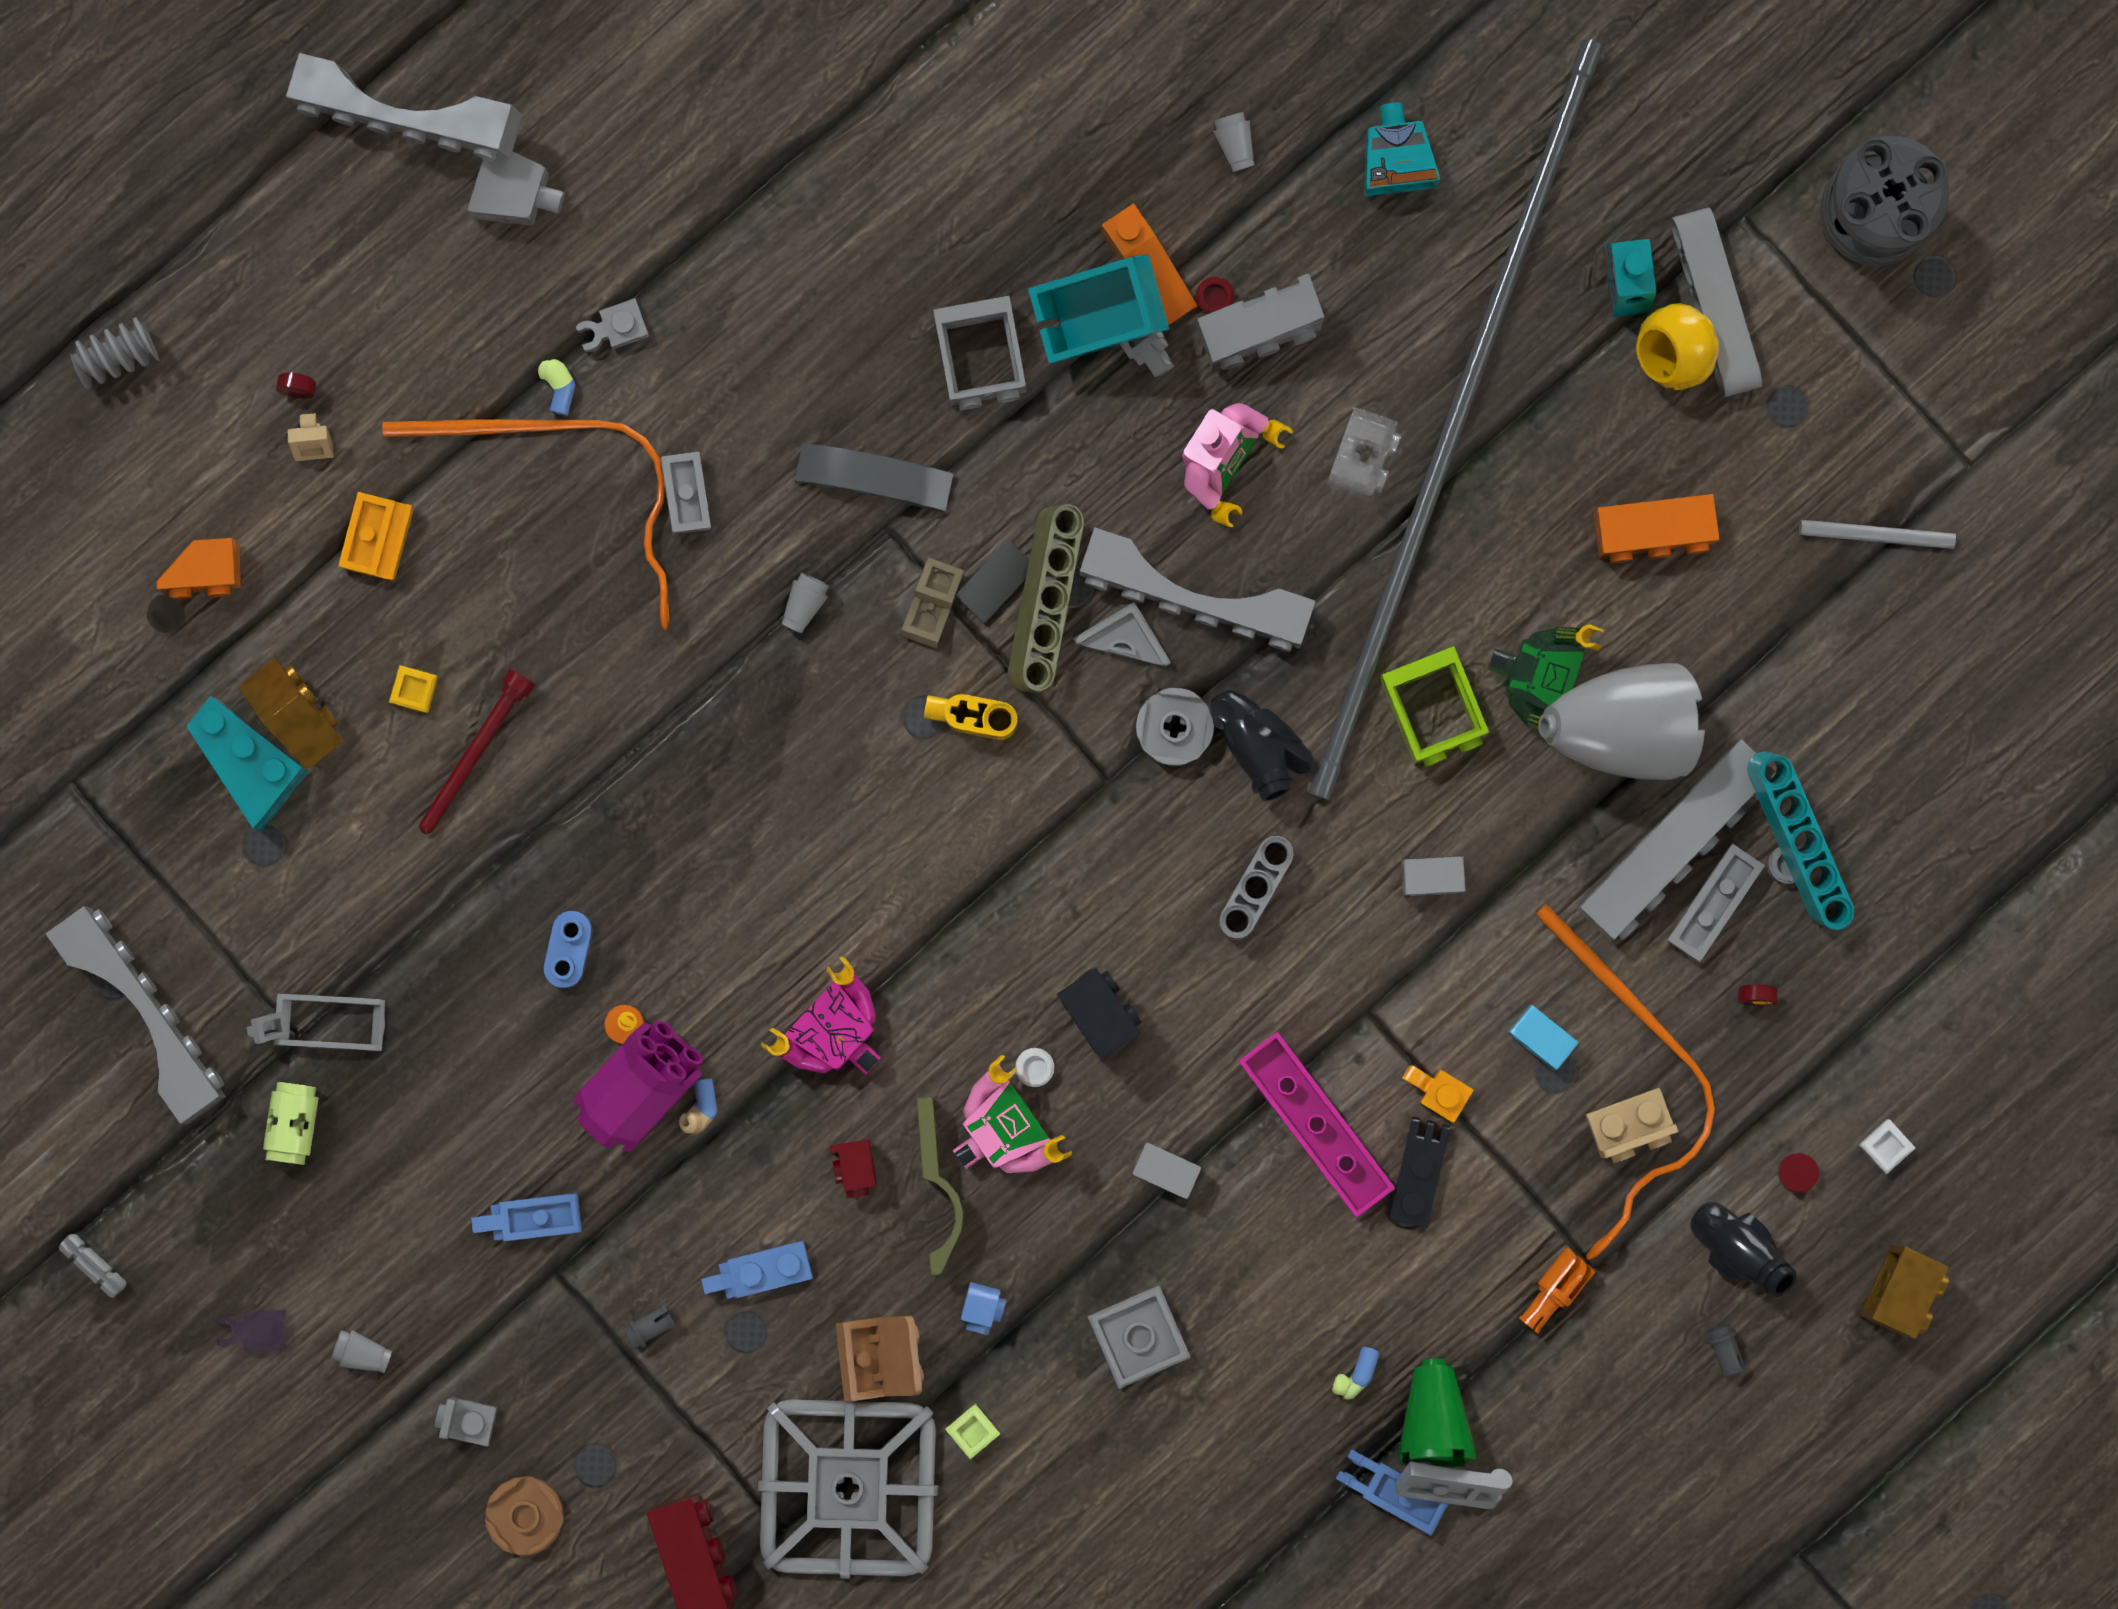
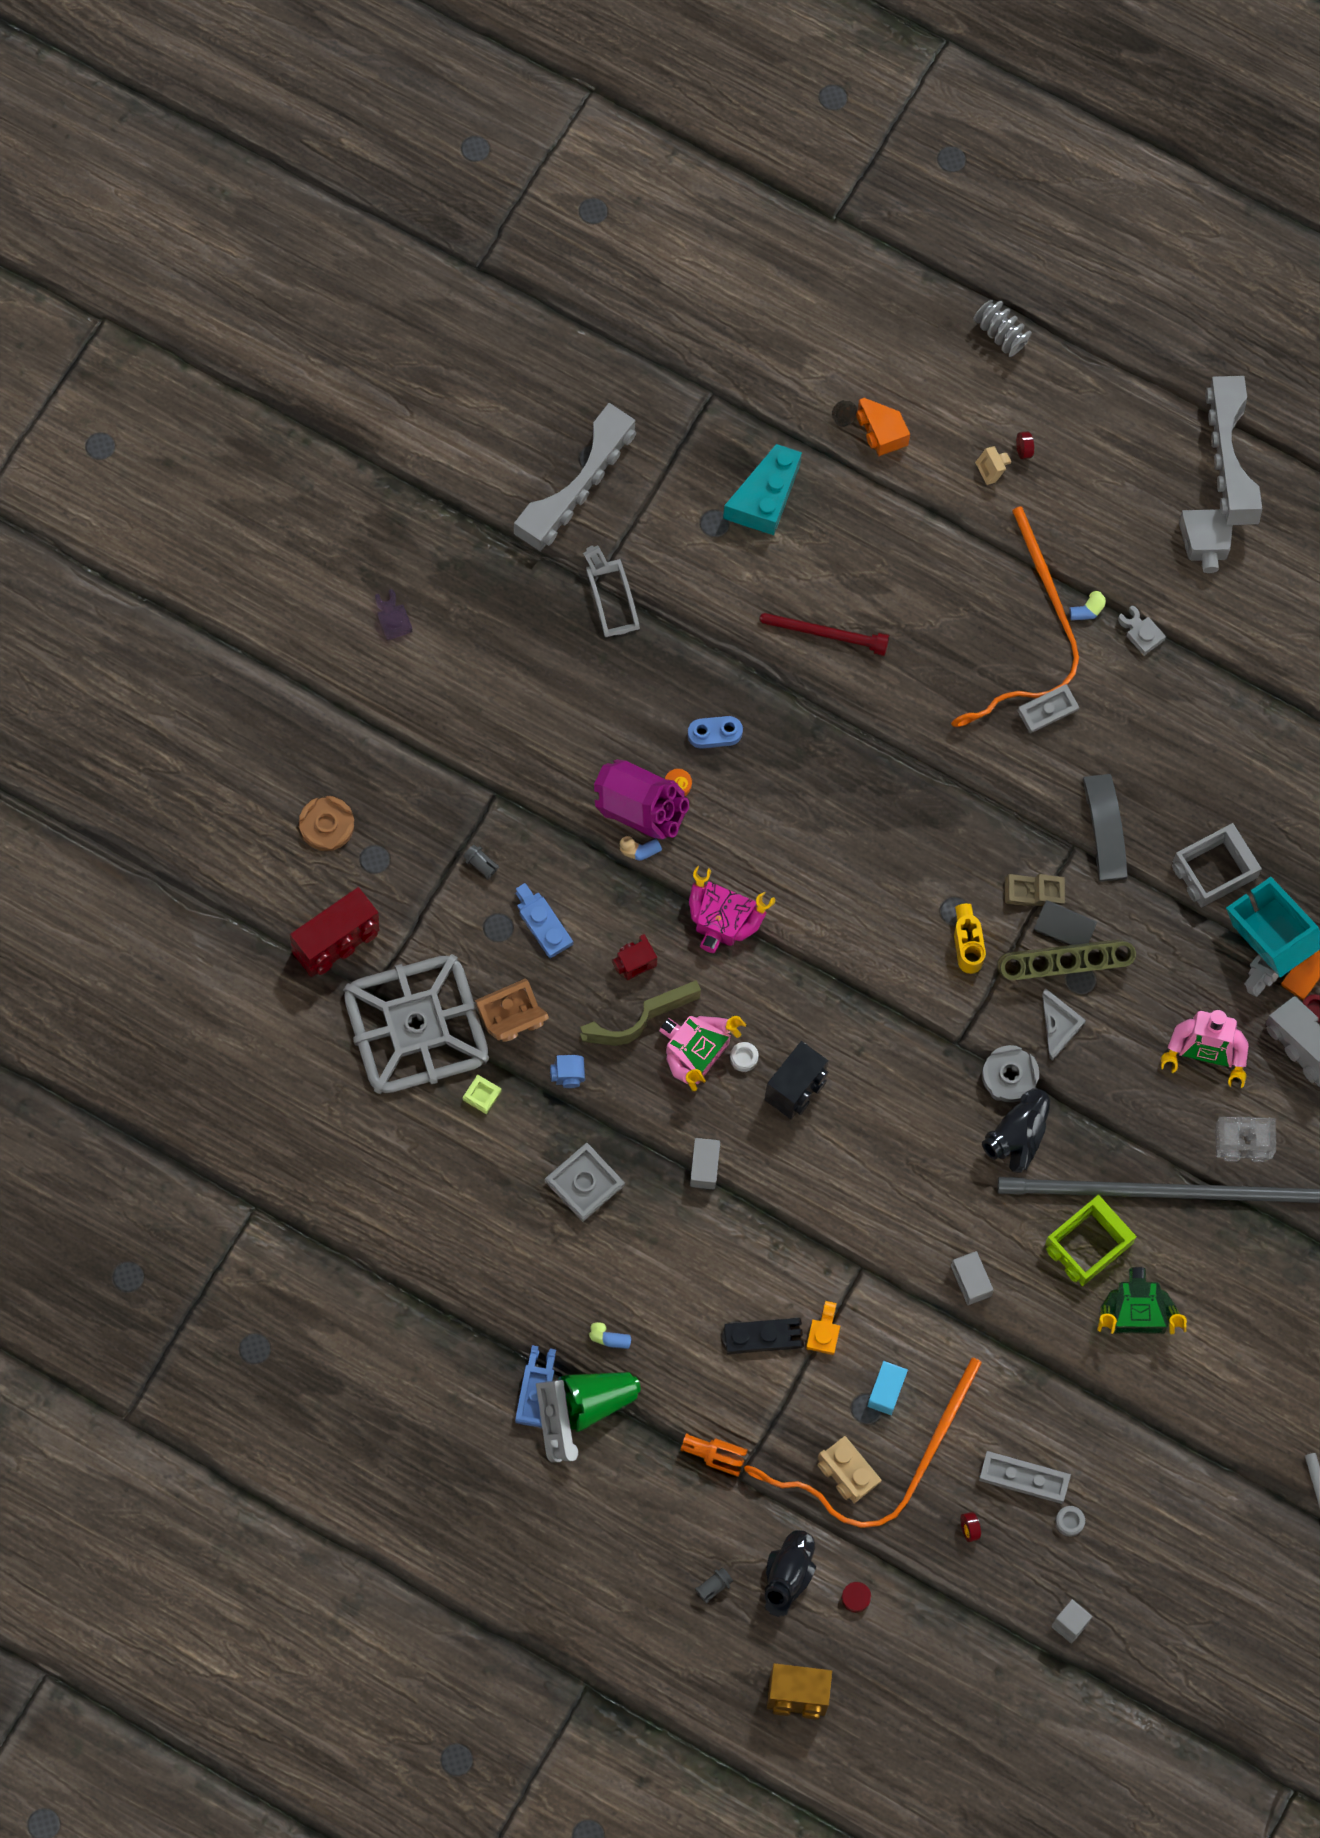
camera: 65 degrees right, 15 degrees down
light grey axle [59,1234,127,1297] -> none
pearl gold brick [238,657,343,770] -> none
yellowish green piece [263,1082,319,1165] -> none
light grey cone [331,1329,392,1373] -> none
light orange plate [338,492,414,582] -> none
yellow tile [389,665,438,714] -> none
light grey bracket [435,1397,498,1446] -> none
medium blue hinge [471,1193,582,1241] -> none
light grey cone [782,573,829,633] -> none
light grey arch [1079,527,1315,652] -> none
light grey beam [1218,836,1294,940] -> none
dark pink piece [1238,1032,1395,1218] -> none
light grey cylinder [1538,663,1705,780] -> none
light grey brick [1576,739,1776,941] -> none
orange brick [1594,494,1719,563] -> none
teal beam [1747,751,1854,930] -> none
white tile [1859,1119,1915,1174] -> none
none -> light grey piece [1052,1599,1093,1644]

